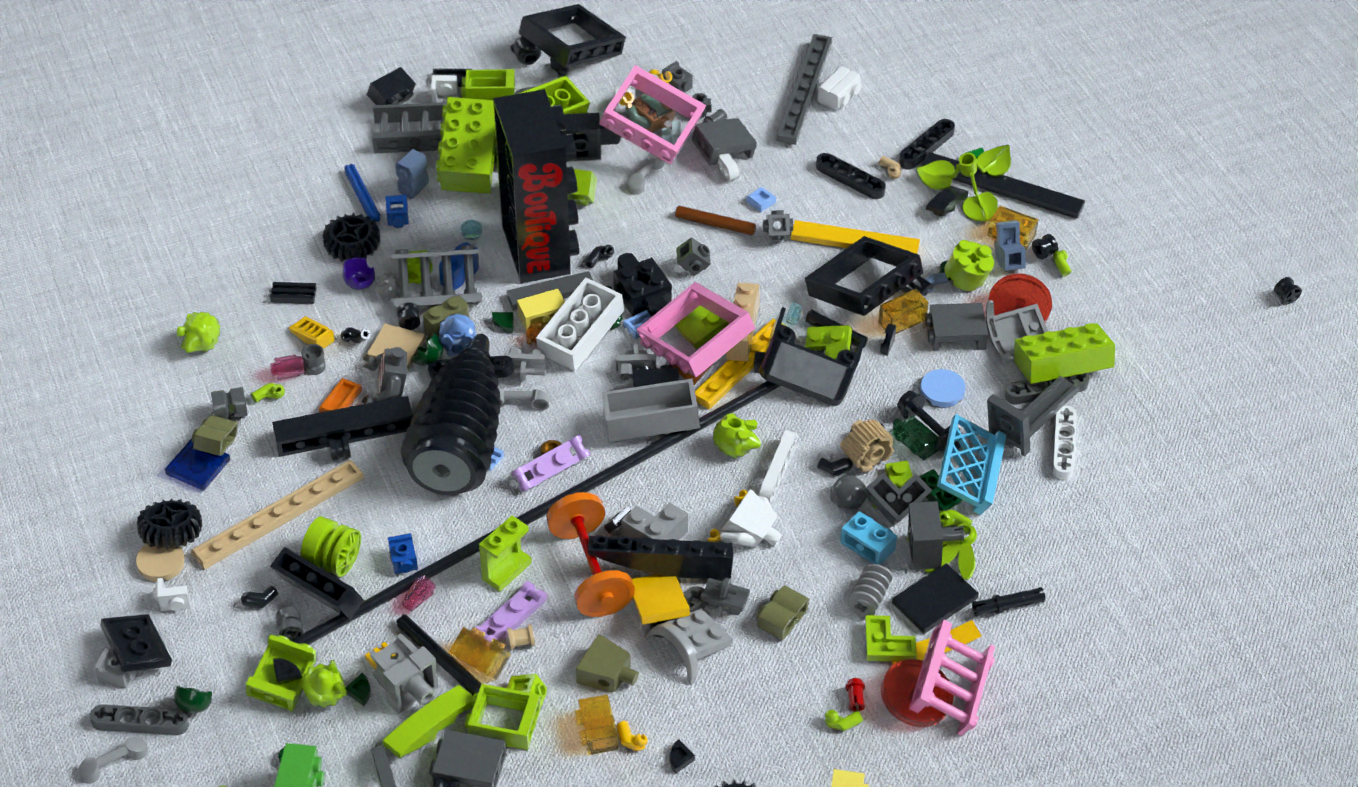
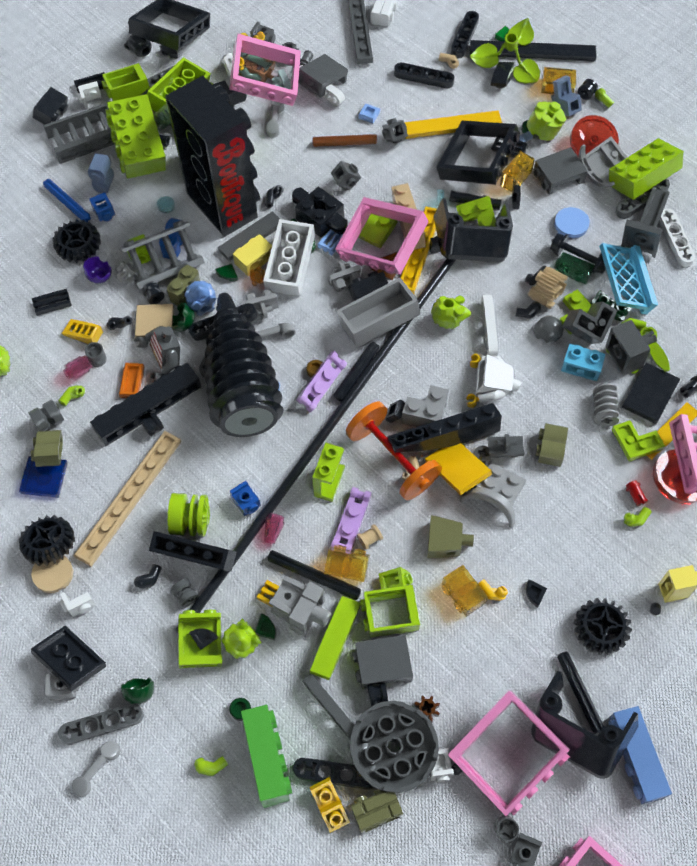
camera: 20 degrees left, 15 degrees up
none -> black axle [334,342,379,401]

